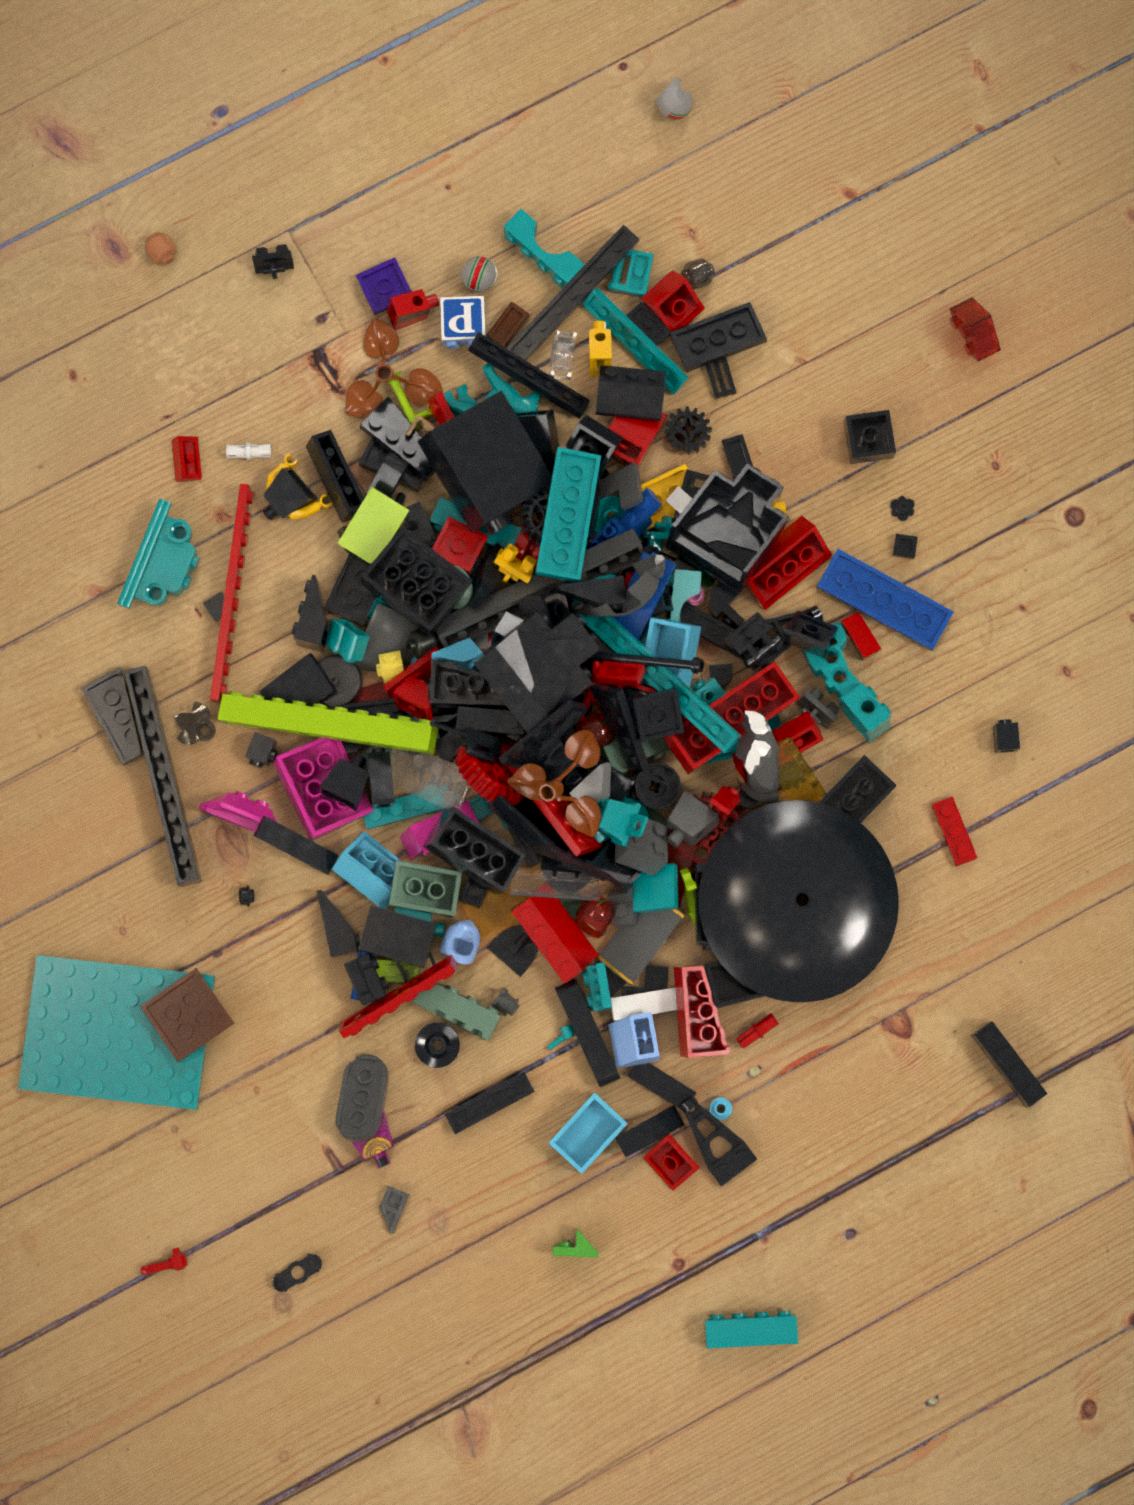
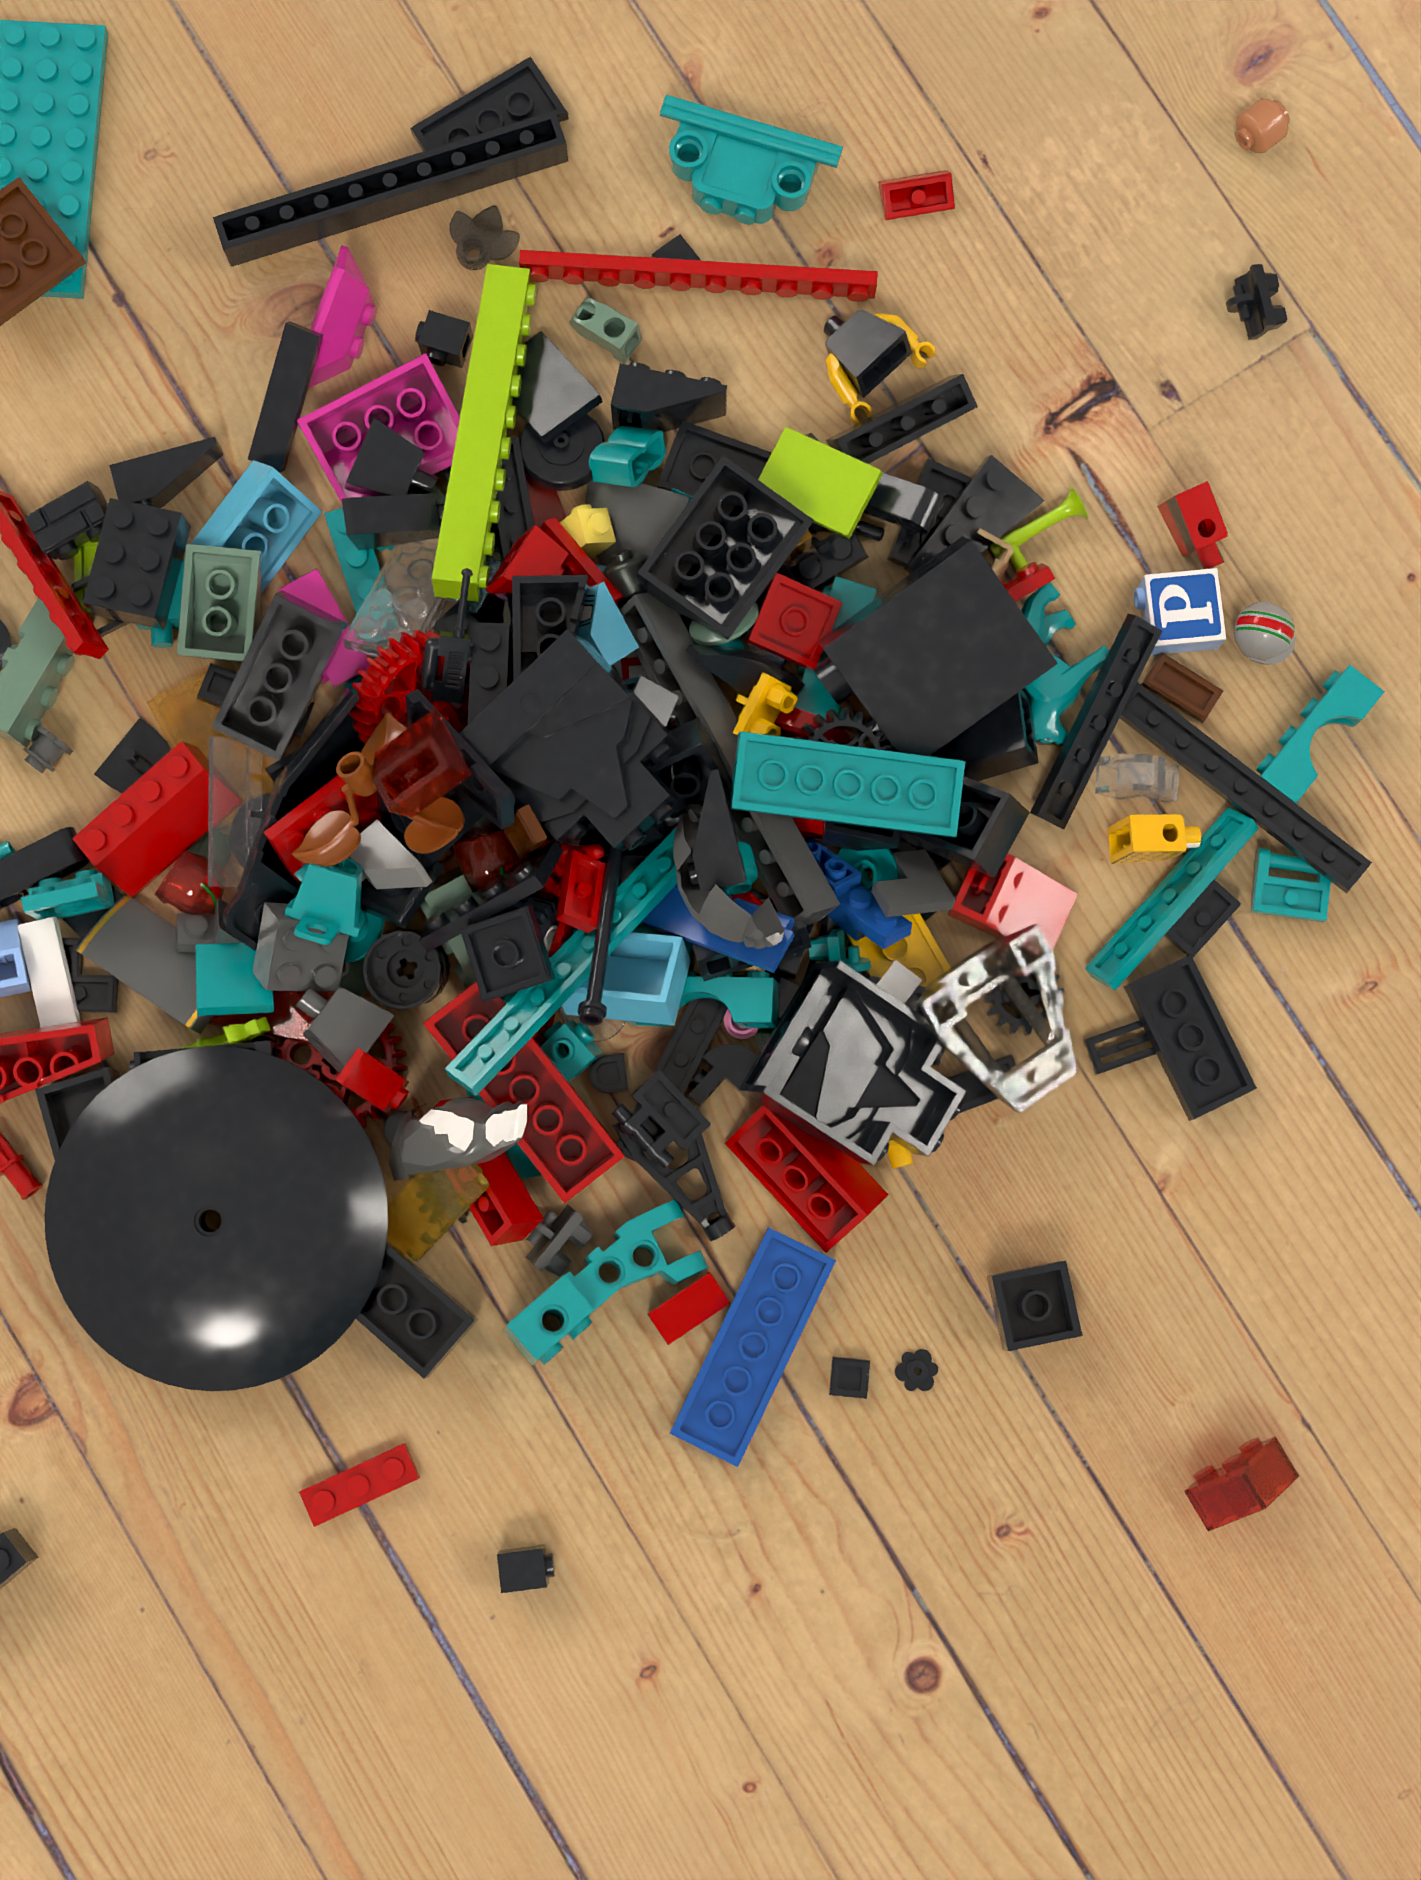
camera: 85 degrees right, 0 degrees up
white pin [226,443,271,460] -> none
black plate [239,885,255,907] -> none
dark orange plant [345,318,443,417] -> none
dark purple plate [356,257,412,315] -> none
light blue piece [439,920,480,964] -> none
black slope [596,365,665,421] -> none
red slope [641,270,705,332] -> none
clear smoke head [681,258,715,290] -> none
black slope [784,611,838,658] -> none
none -> clear red slope [372,709,472,818]
none -> reddish brown tile [504,804,548,861]
none -> sand green leg [569,297,642,364]
none -> clear smoke windscreen [918,924,1077,1113]

